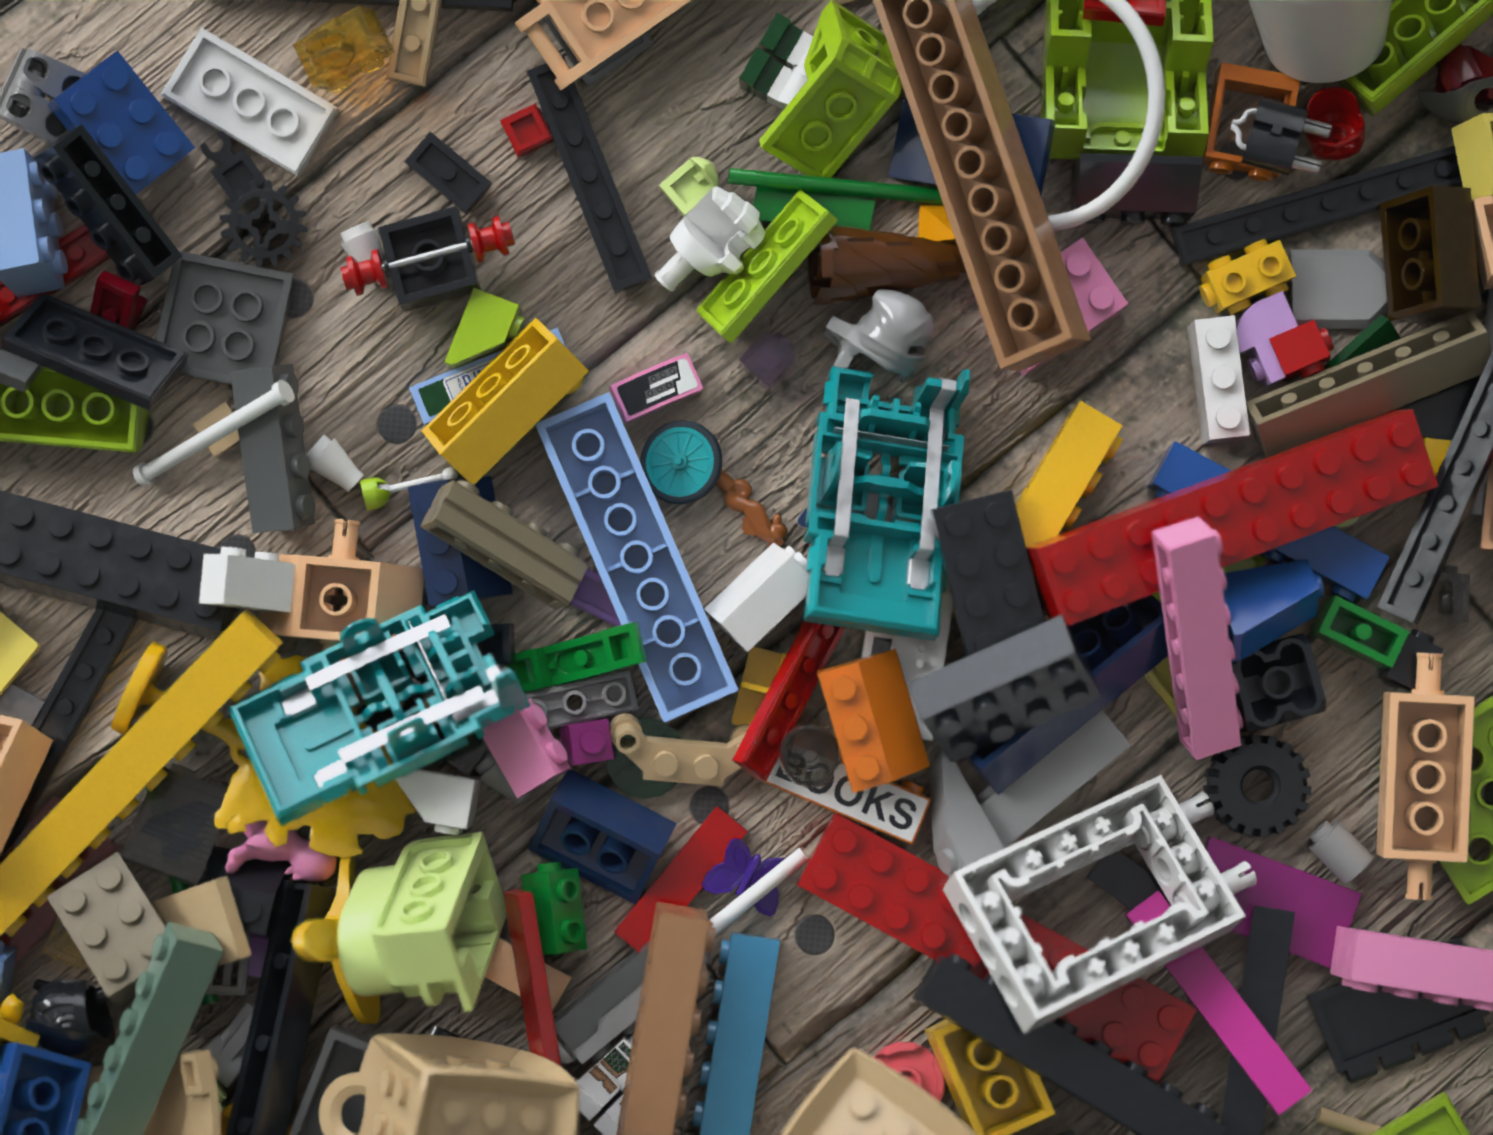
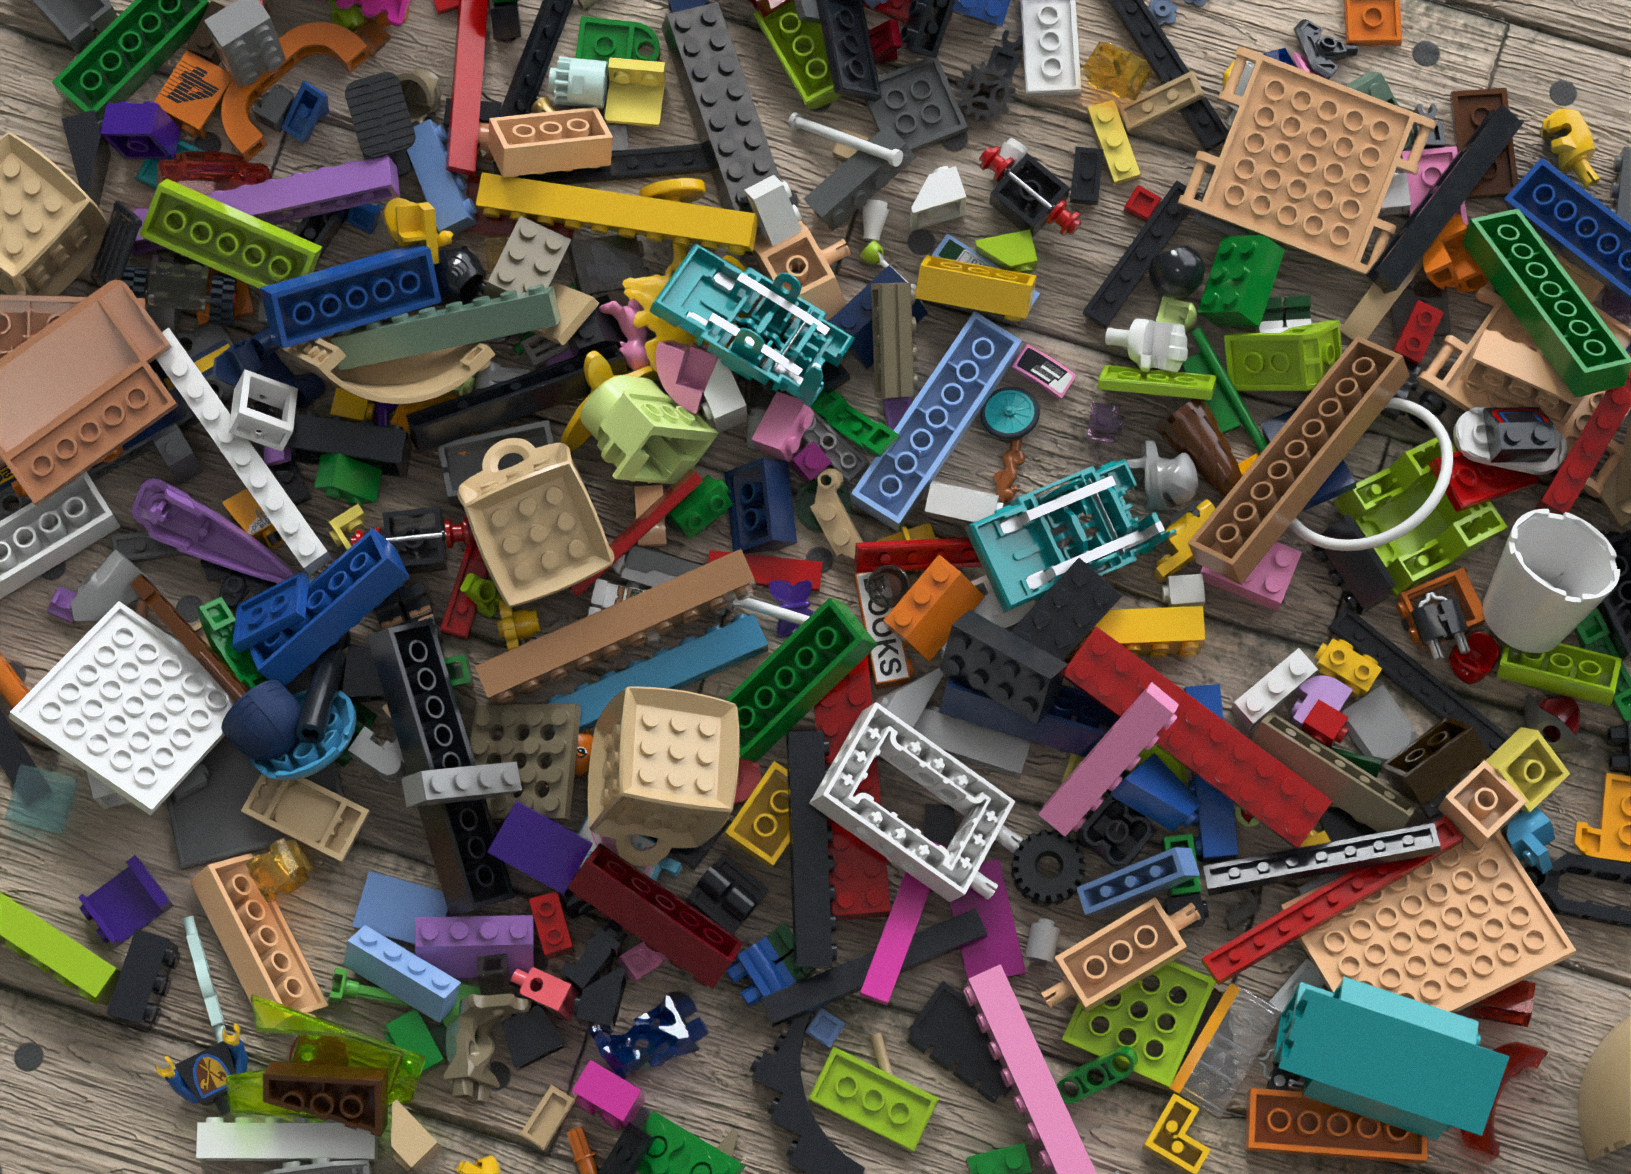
camera: 60 degrees right, 10 degrees down
none -> bright pink brick [656,340,718,414]
none -> green brick [725,597,878,762]
none -> white slope [910,166,966,231]
none -> medium blue brick [1076,847,1200,915]
none -> light yellow plate [1087,99,1140,186]
none -> black helmet [1149,246,1205,299]
none -> yellow plate [1154,499,1216,584]
none -> white brick [1162,574,1205,607]
none -> green brick [1197,235,1285,327]

